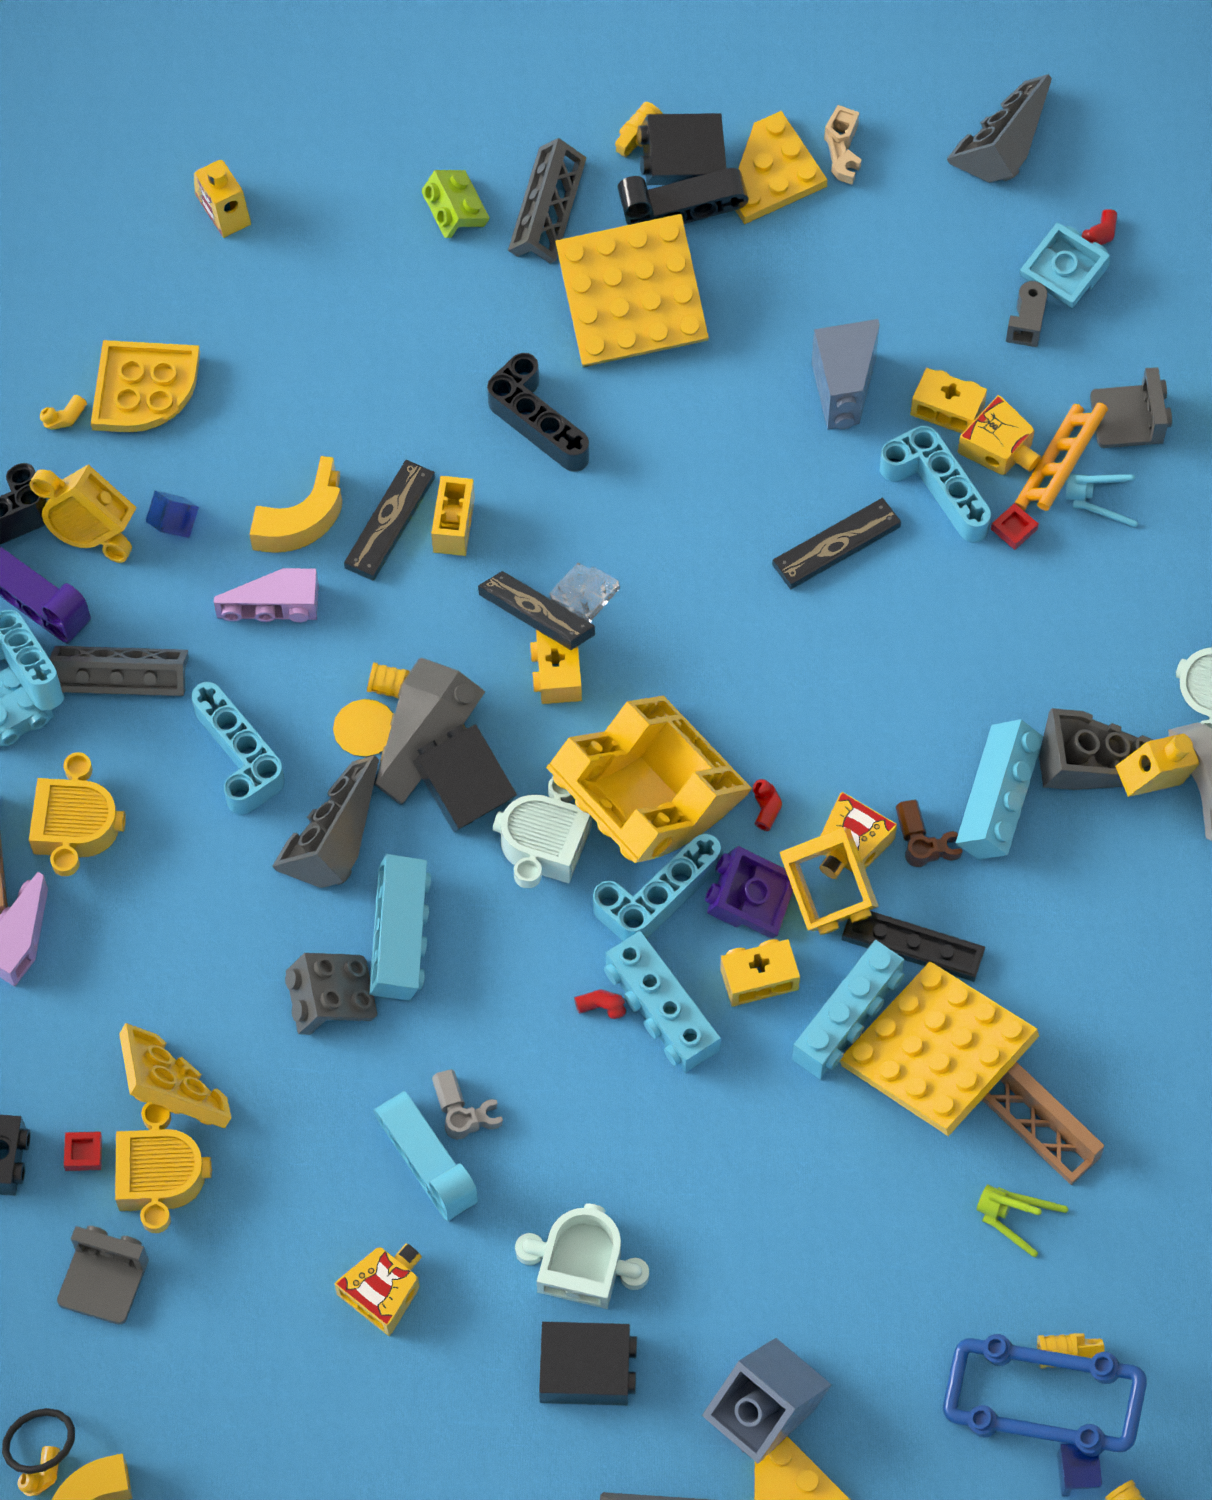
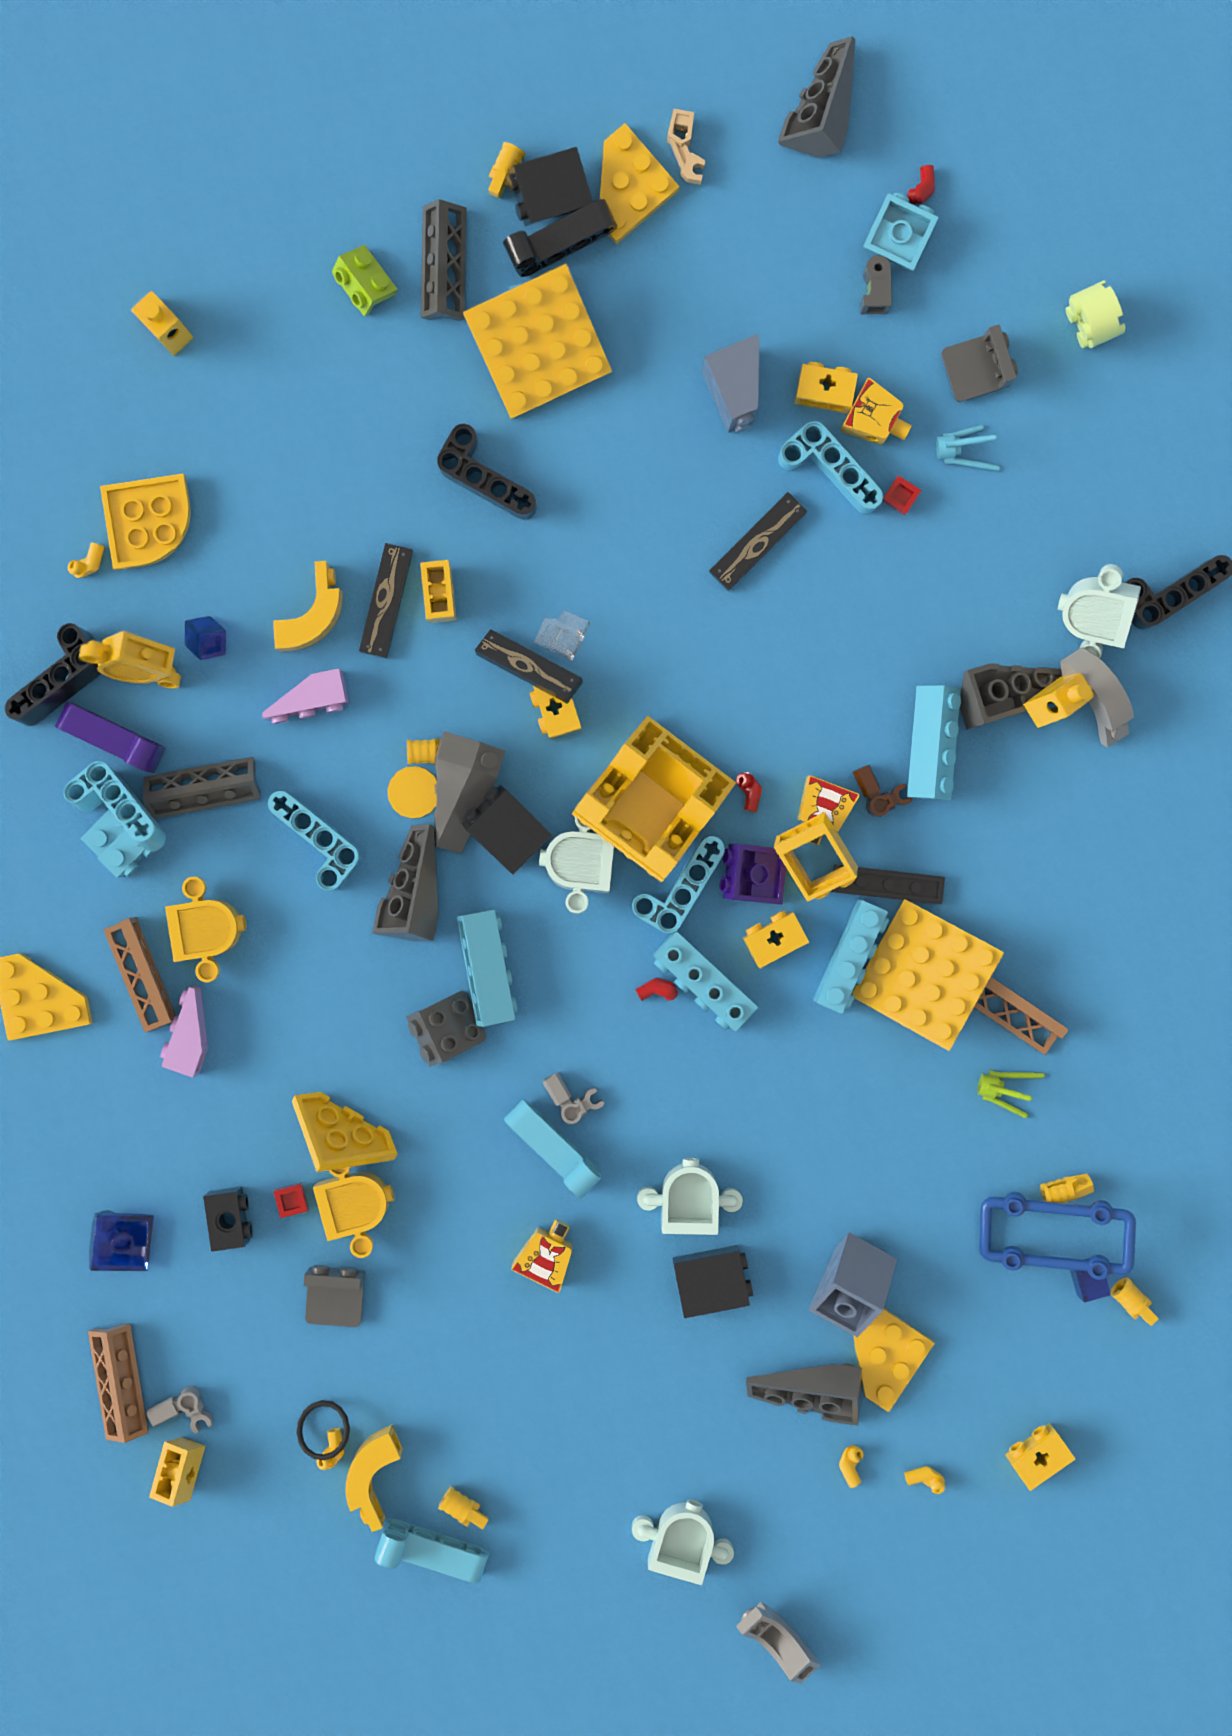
camera: 10 degrees left, 25 degrees up
light orange bar [1015,403,1108,511] -> none

